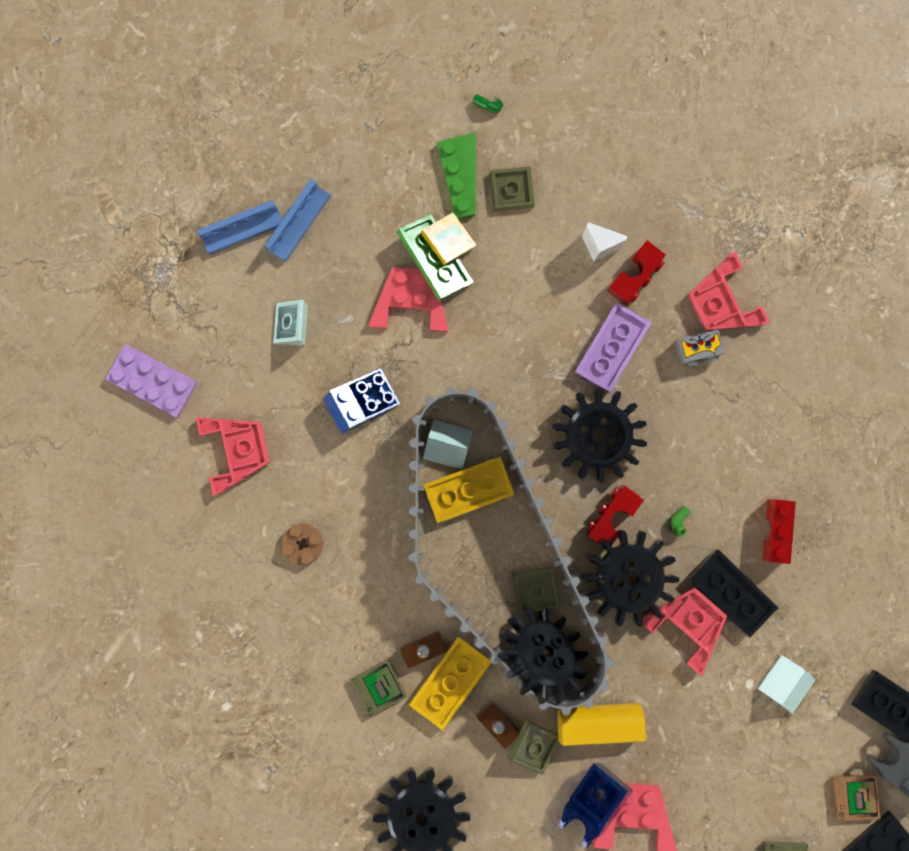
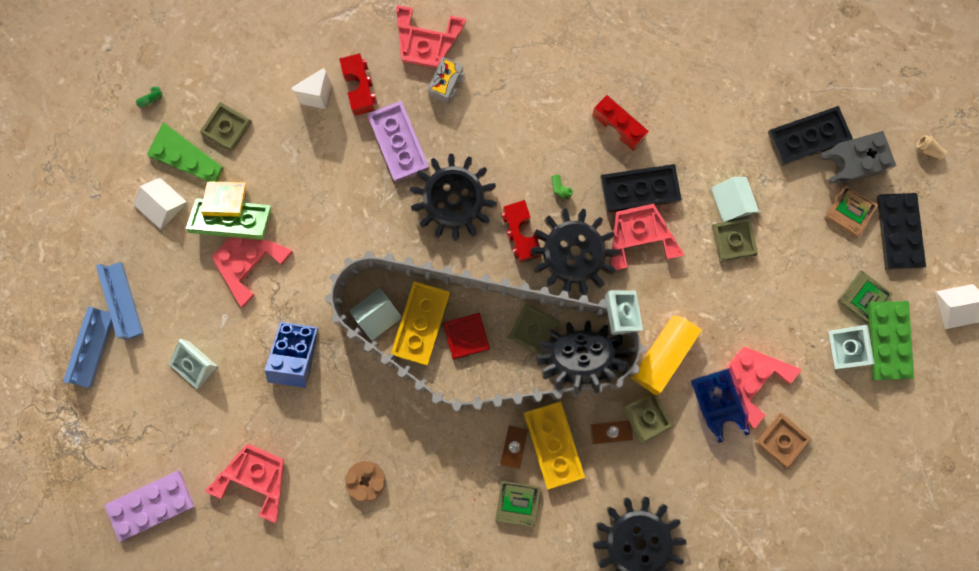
camera: 50 degrees left, 5 degrees down
none -> white slope [134,178,188,230]
none -> red tile [443,312,490,360]
none -> light aqua slope [605,290,643,335]
none -> olive tile [712,218,758,262]

